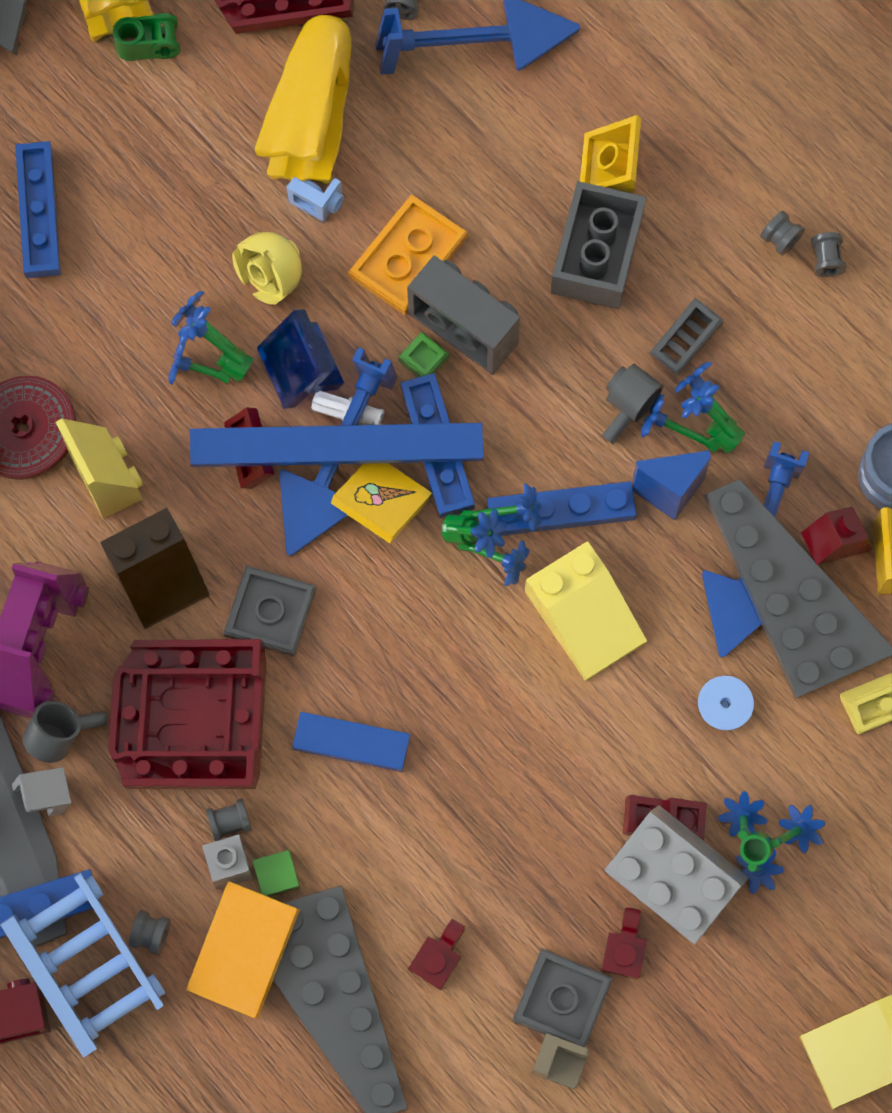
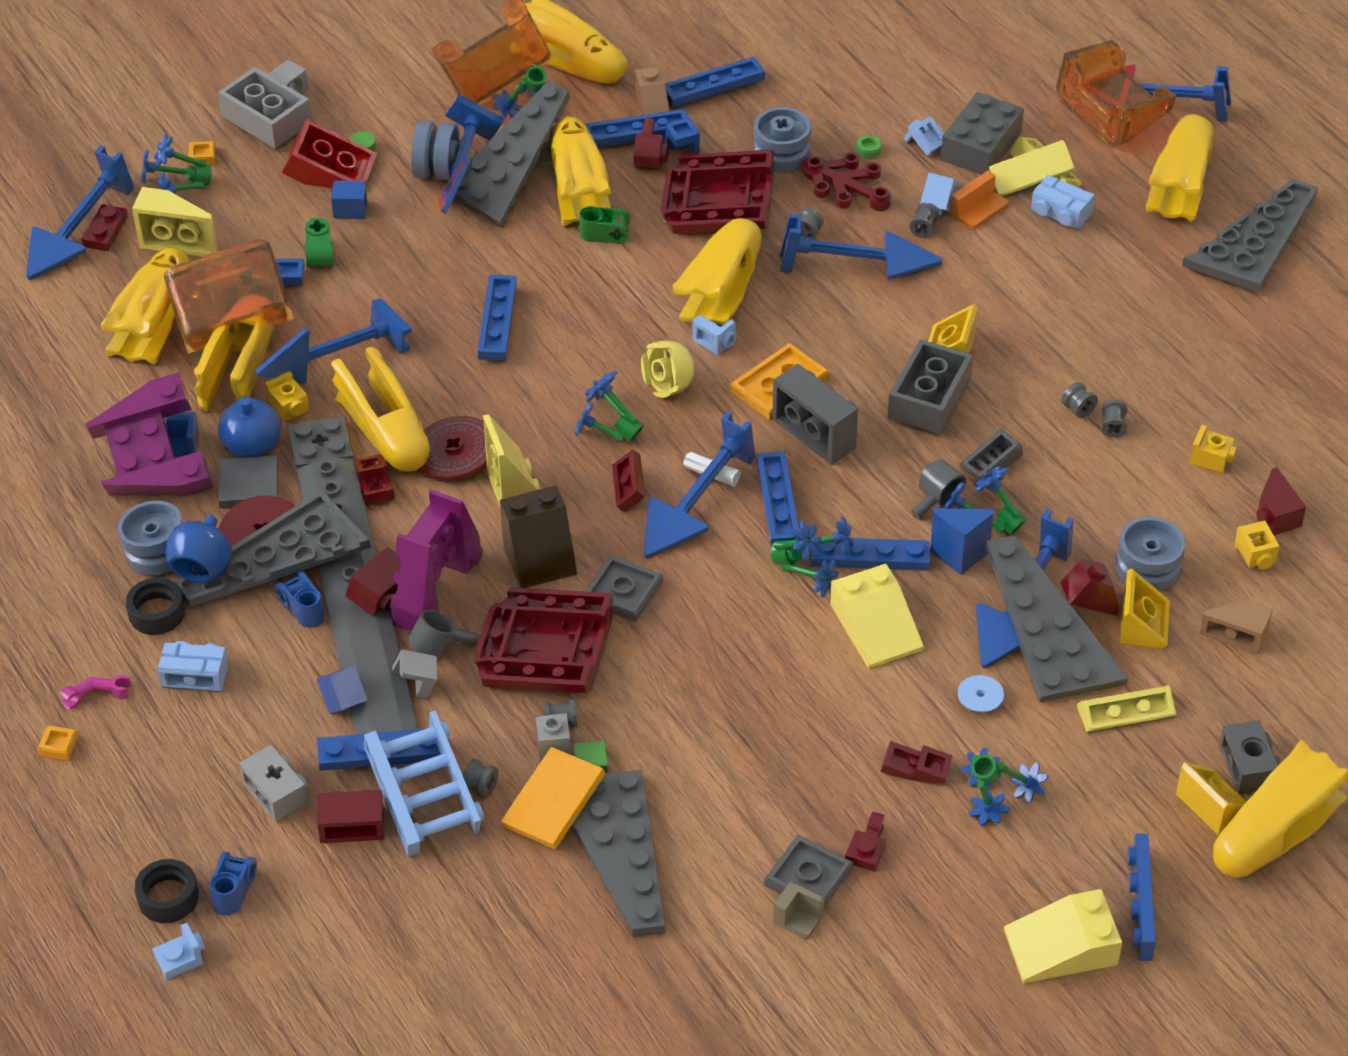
camera: 10 degrees right, 25 degrees down
blue tile [190,423,484,467] -> none
clear blue bracket [257,309,344,409] -> none
blue tile [292,712,410,772] -> none
yellow tile [331,463,432,543] -> none
bright green tile [398,332,449,377] -> none
dark red plate [408,919,465,991] -> none
light grey brick [604,805,749,945] -> none

